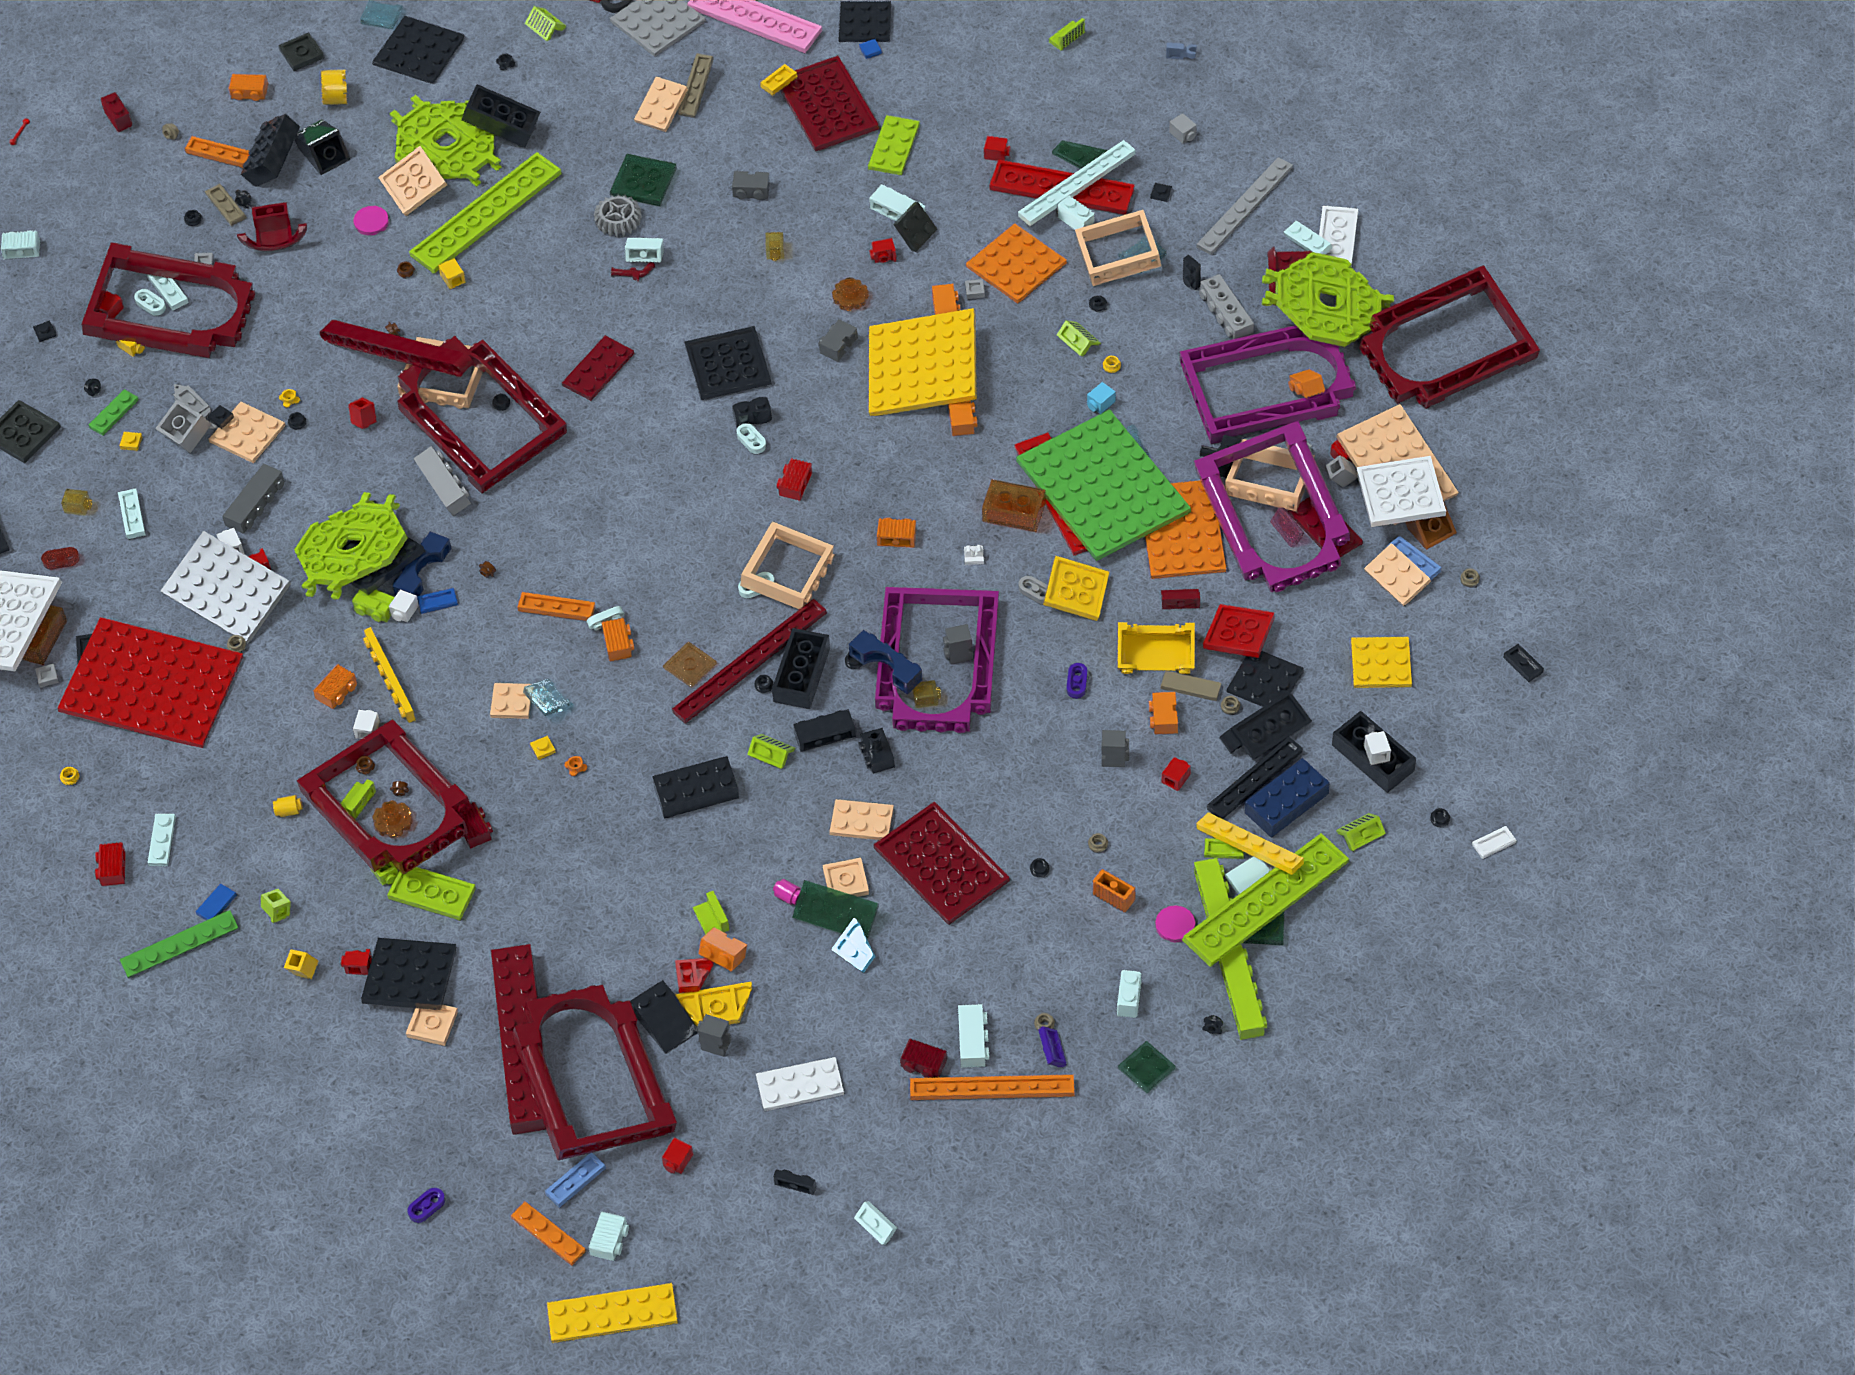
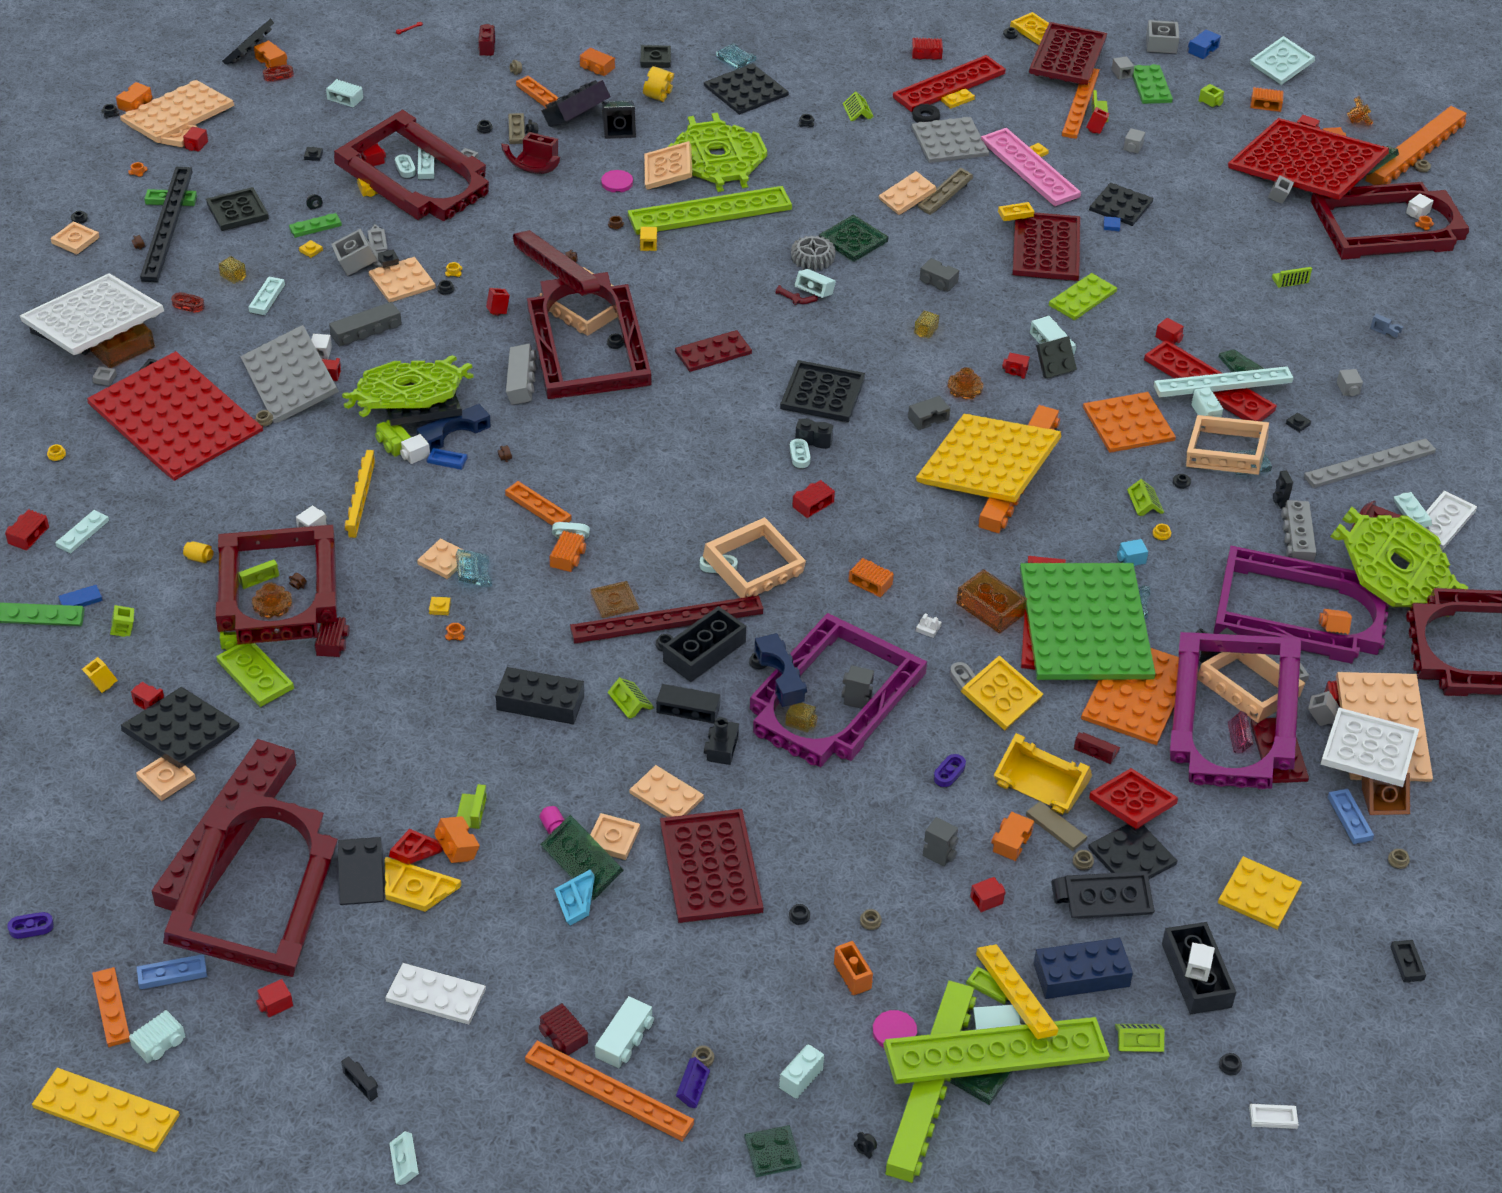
camera: 25 degrees right, 10 degrees down
orange brick [313,664,357,709] -> none
reddish brown plate [356,756,375,774] -> none
black brick [461,84,541,148] -> none
dark grey brick [697,1014,731,1057] -> none
light grey plate [965,279,985,299] -> none
black plate [1207,737,1303,819] -> none
light nougat plate [1364,543,1431,606] -> none

